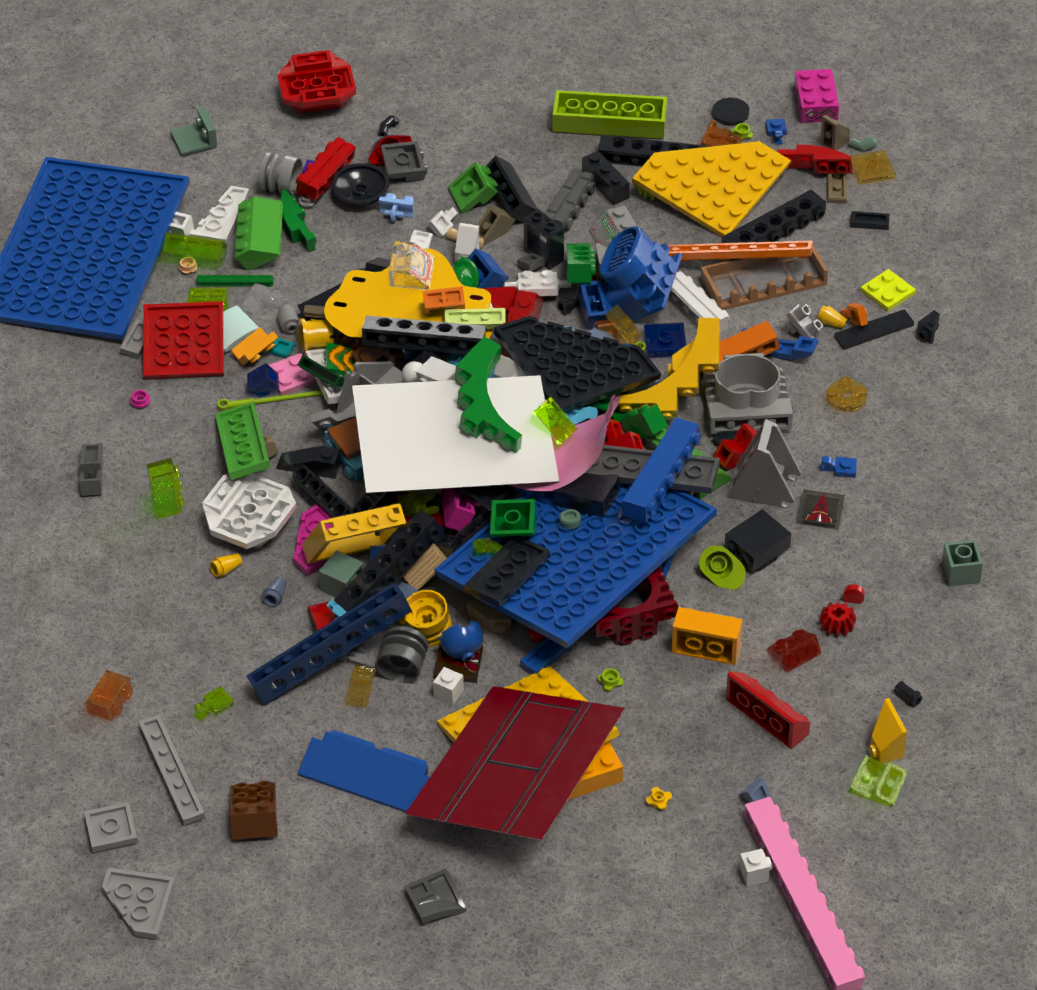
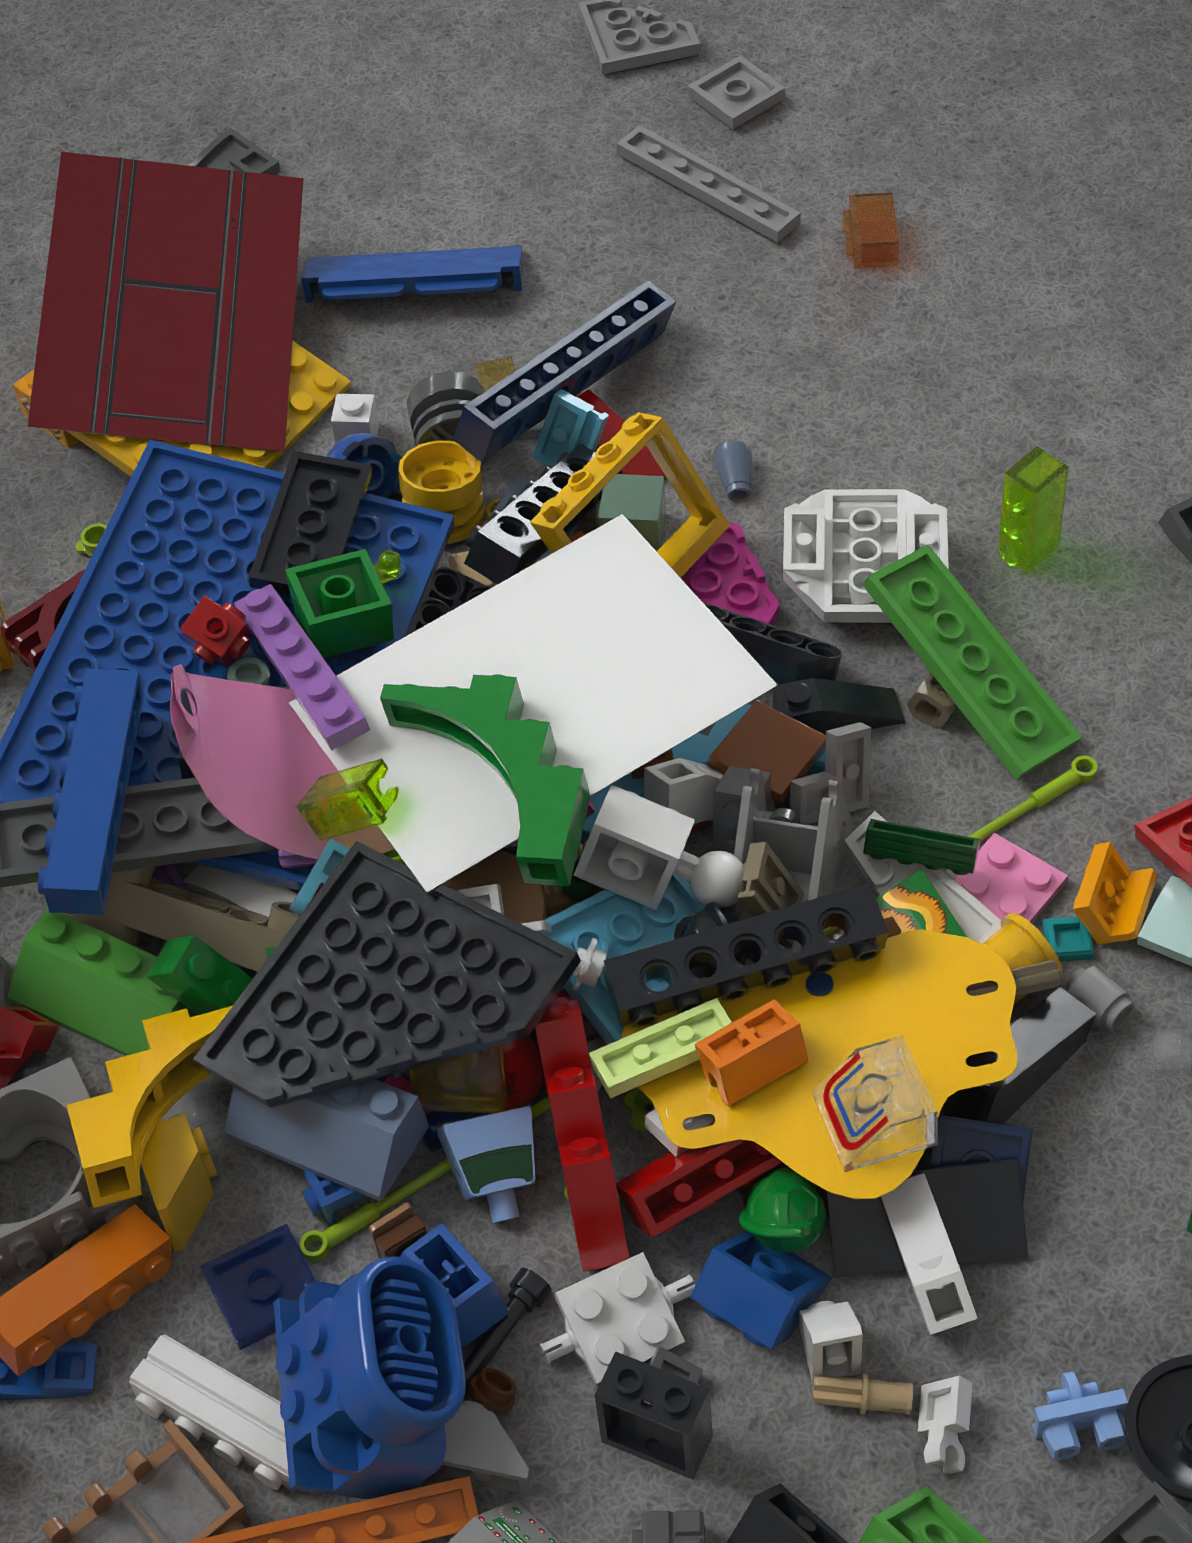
camera: 160 degrees right, 5 degrees up
clear neon green plate [194,686,234,721] -> none
yellow cone [209,553,242,577] -> none
reddish brown slope [230,781,278,840] -> none
clear blue brick [247,363,279,398] -> none
dark tan slope [477,205,515,246] -> none
green brick [567,243,595,283] -> none
red brick [604,419,644,449] -> none
clear yellow plate [606,304,643,344] -> none
none -> red brick [179,596,251,667]
none -> medium lavender plate [234,584,370,751]
none -> dark tan plate [738,842,804,947]

